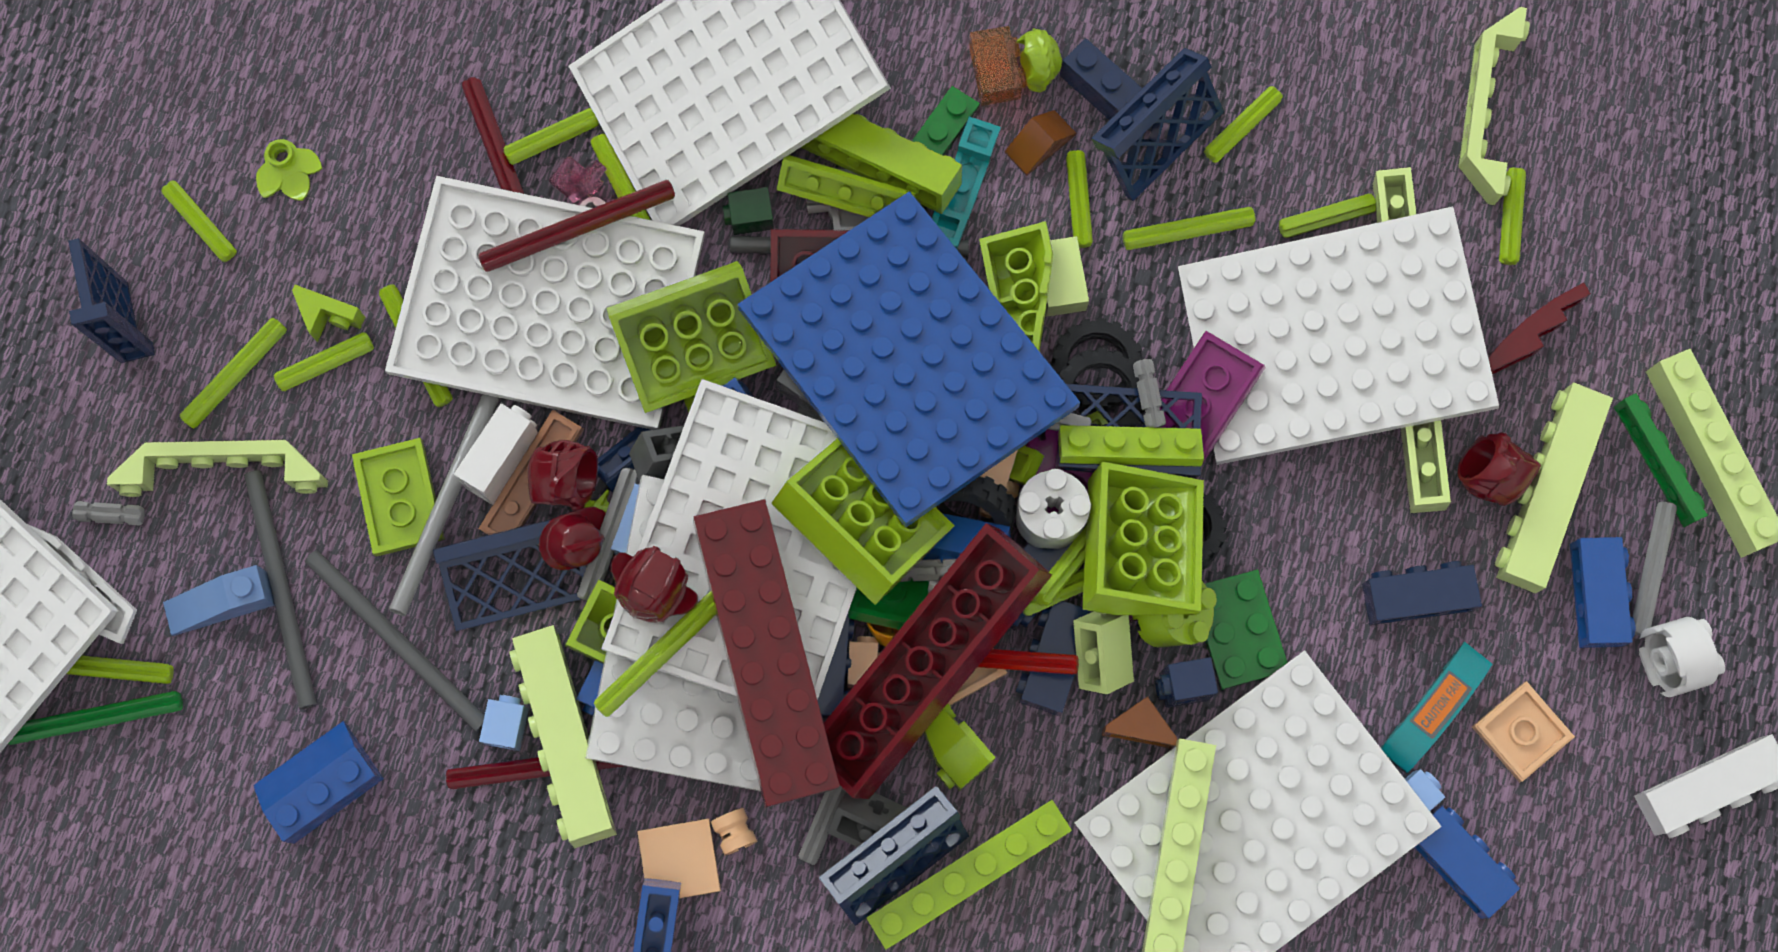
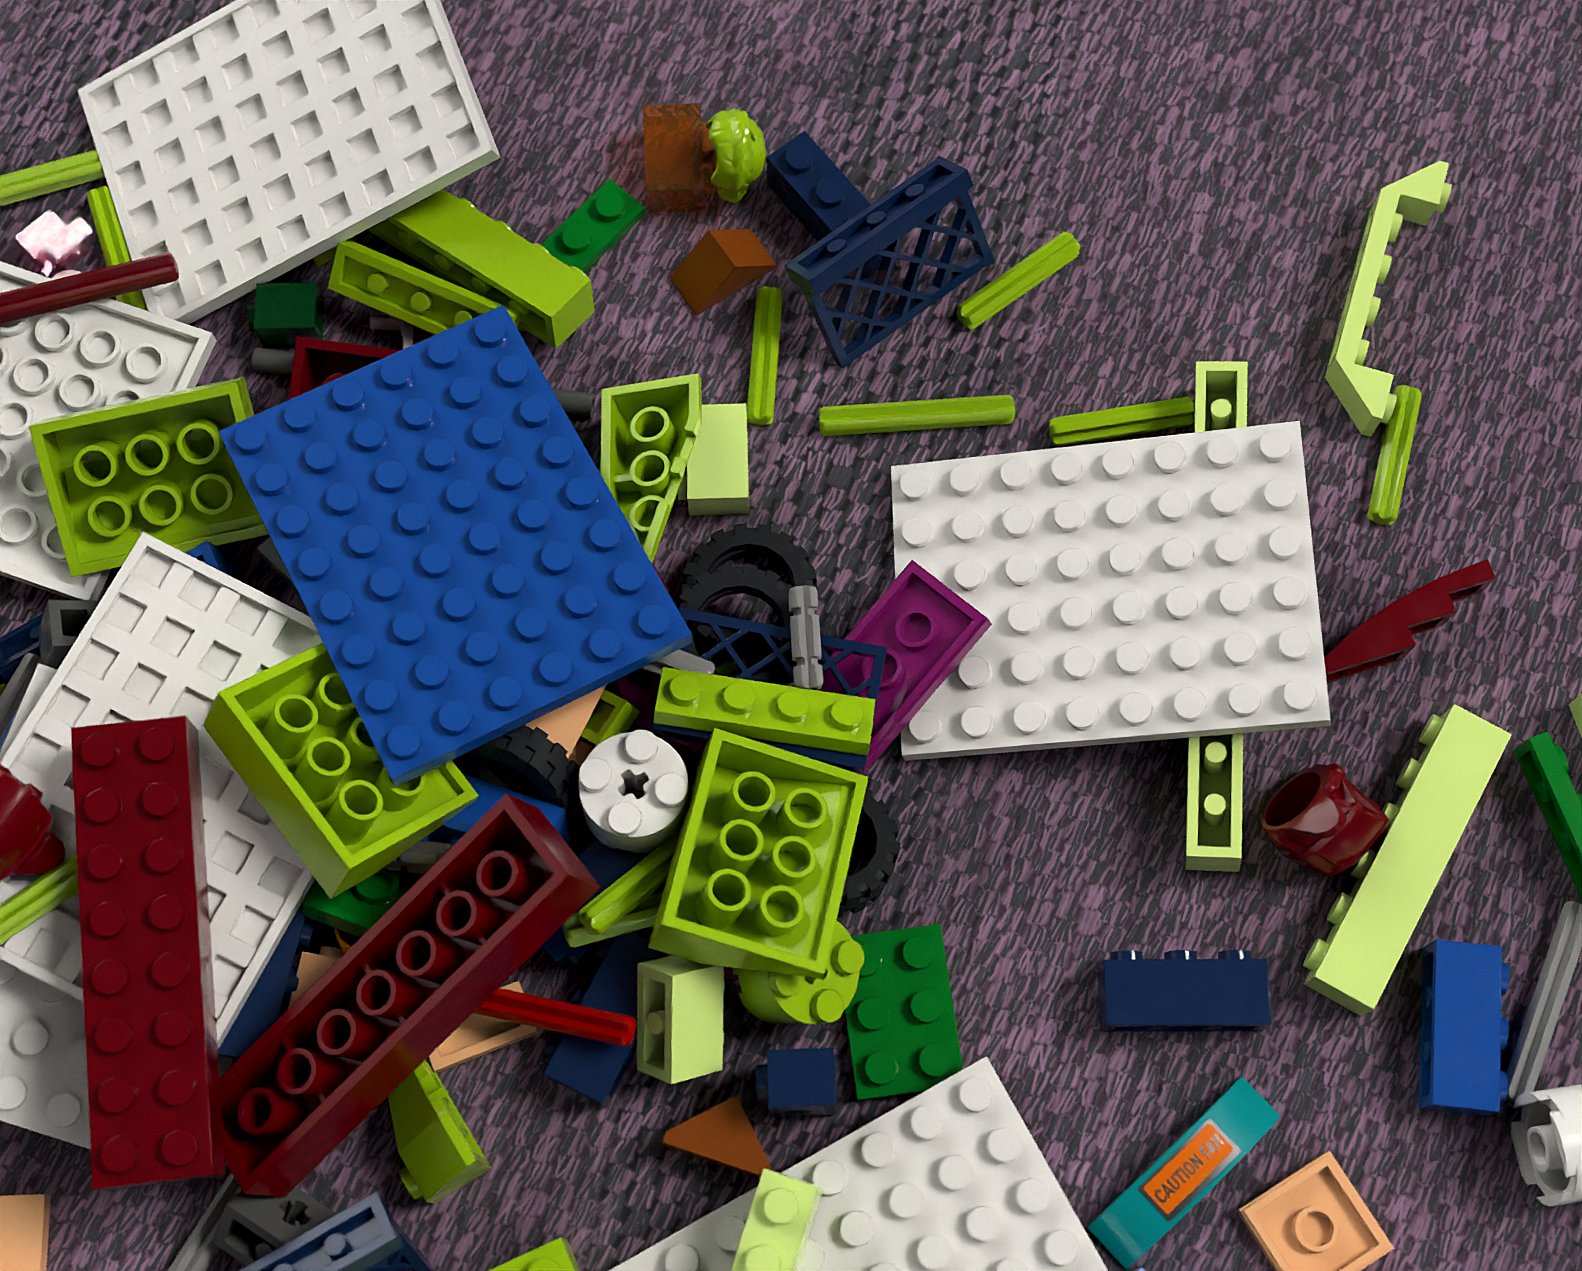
camera: 10 degrees right, 5 degrees down
light nougat wheel [711,808,758,856] -> none
teal slope [932,116,1001,249] -> none

